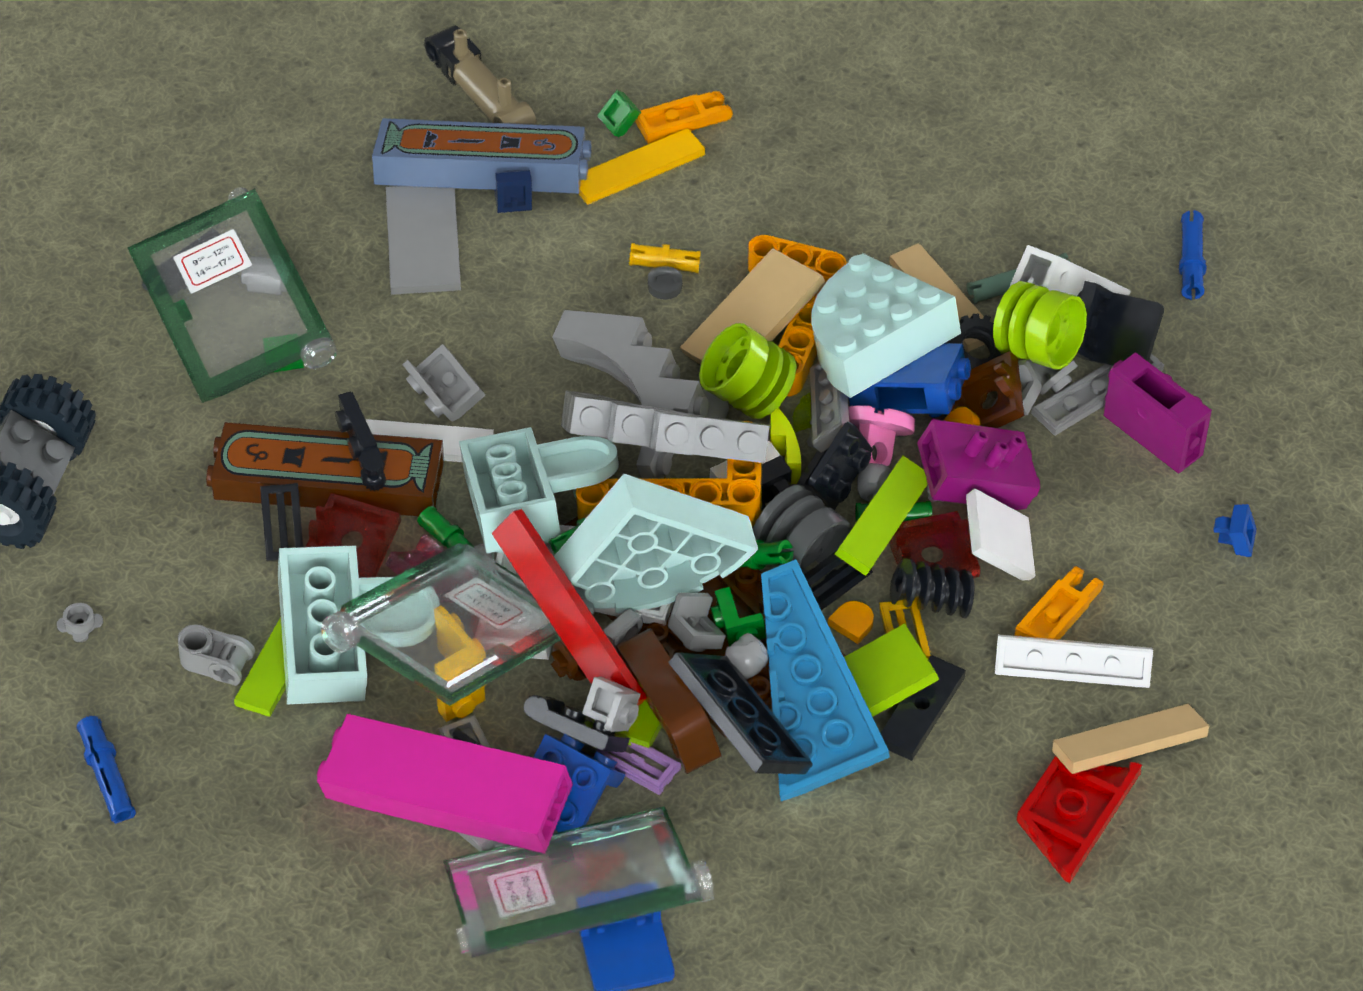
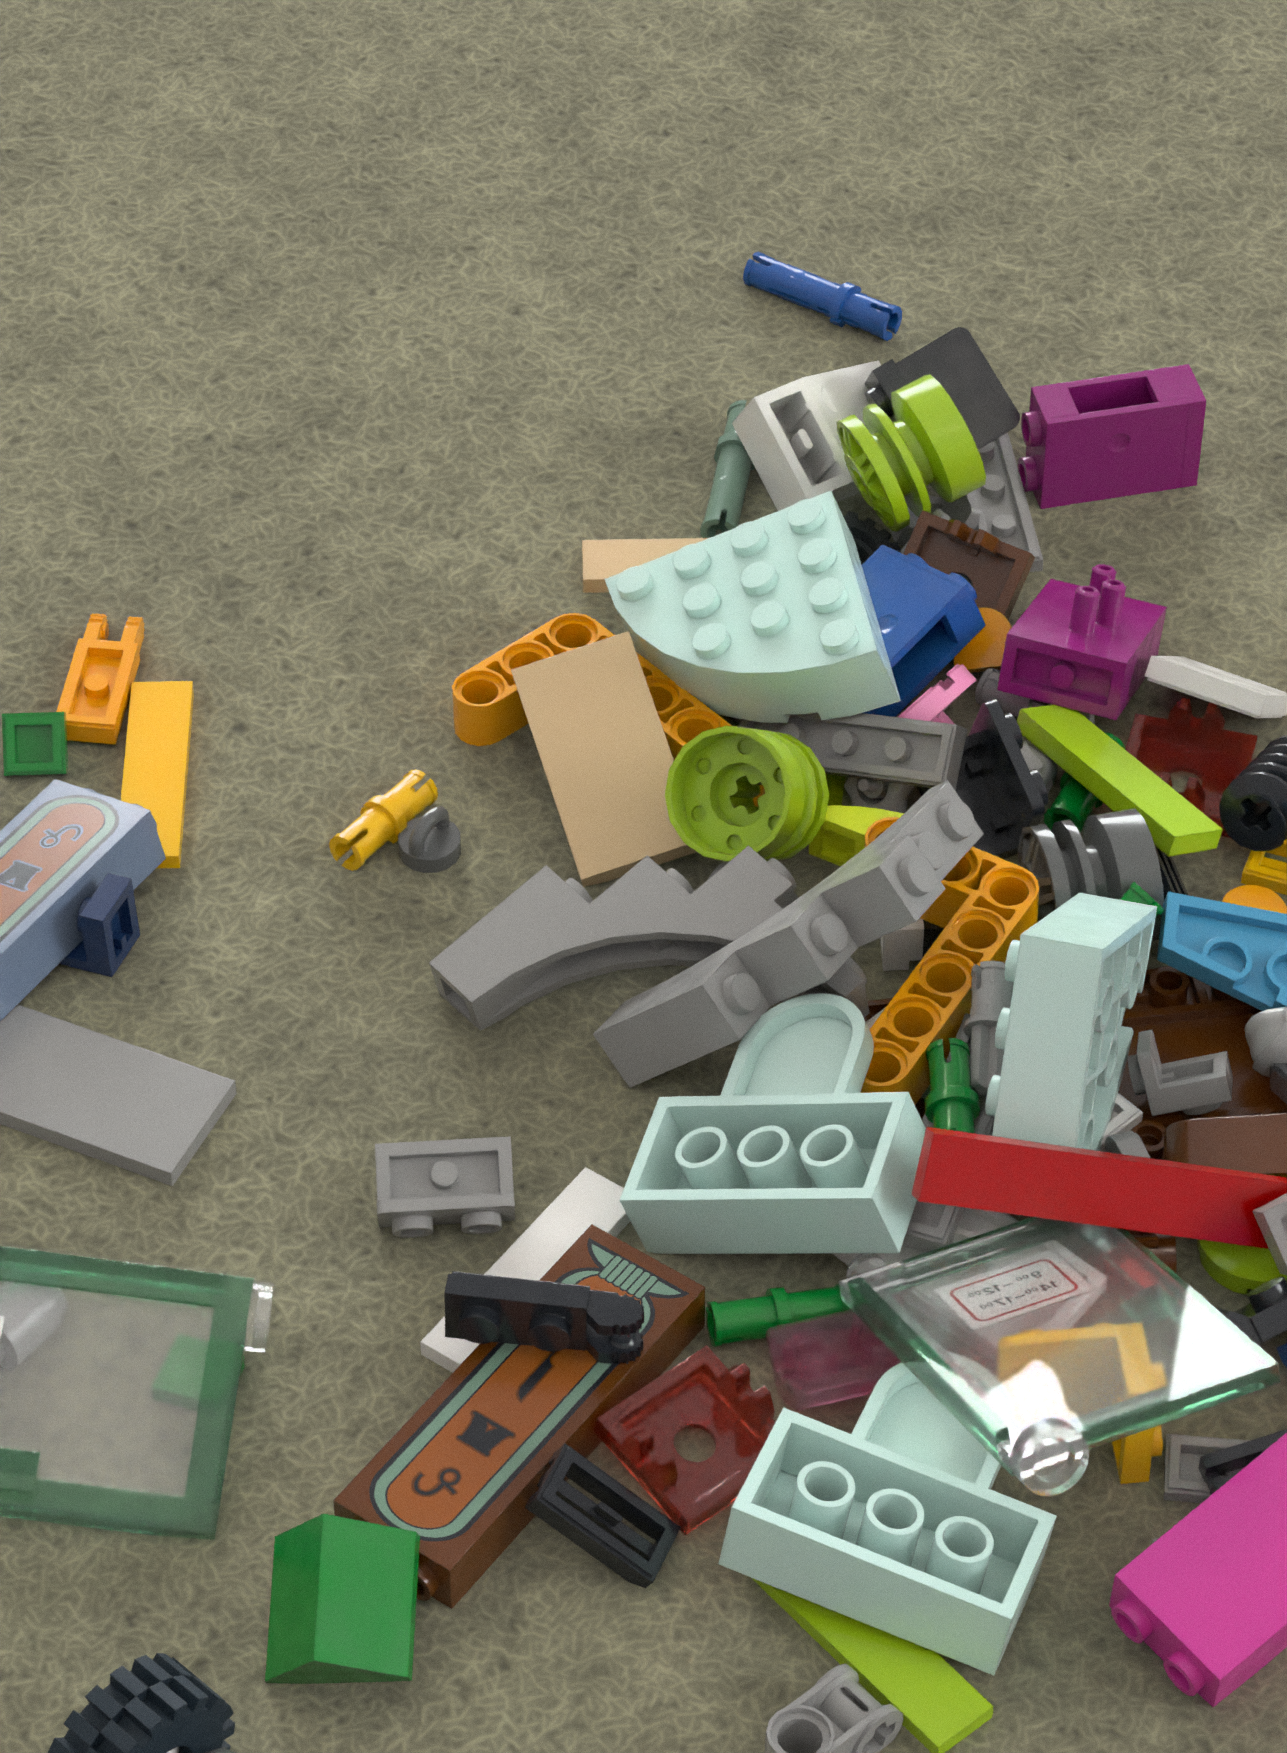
camera: 60 degrees left, 5 degrees down
green bracket [710,587,766,647] -> none
none -> green slope [265,1513,420,1684]

